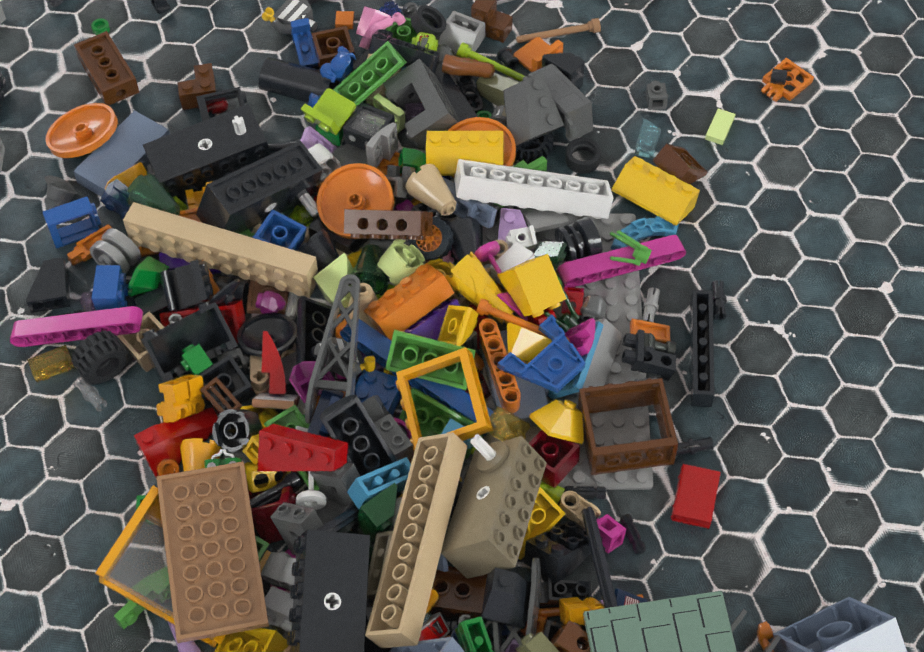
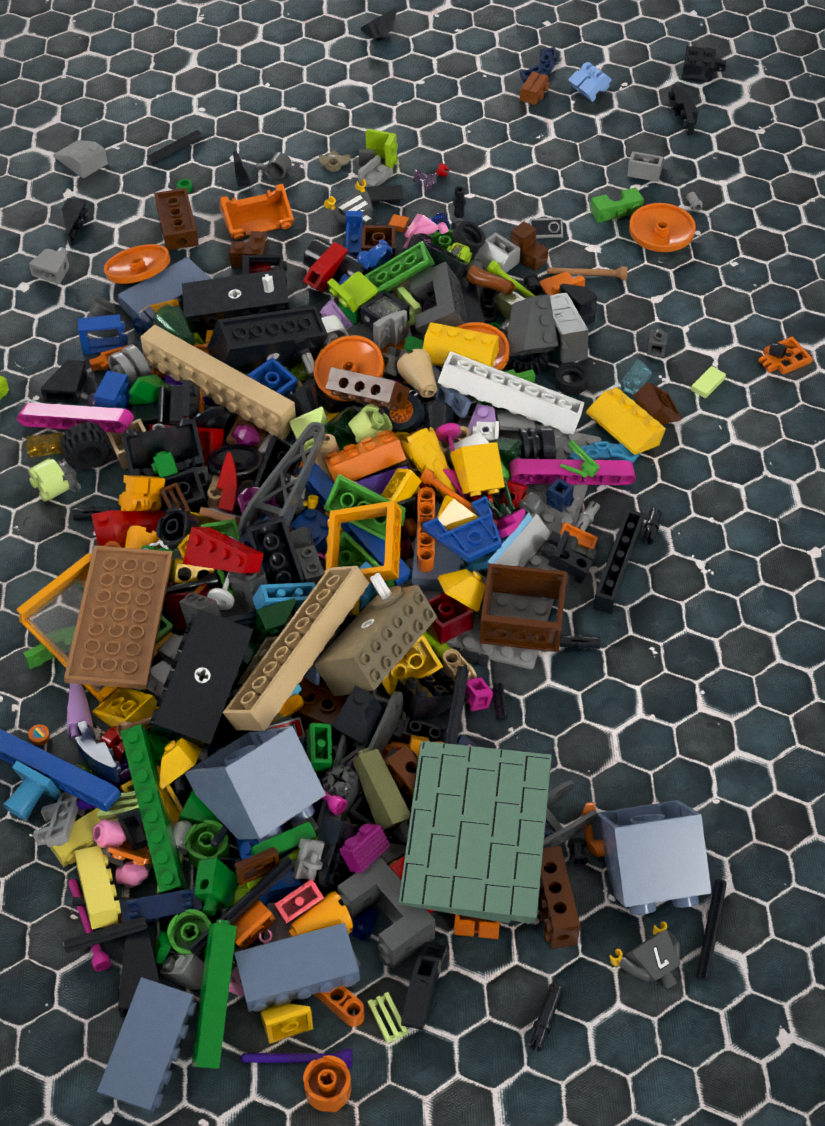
camera: 15 degrees right, 5 degrees down
clear yellow bracket [490,407,531,441] -> none
red piece [671,464,721,529] -> none
none -> yellowish green brick [28,457,69,502]
none -> black pin [72,506,112,521]
none -> orange windscreen [219,184,294,240]
none -> red slope [303,242,349,294]
none -> dark blue brick [546,478,574,512]

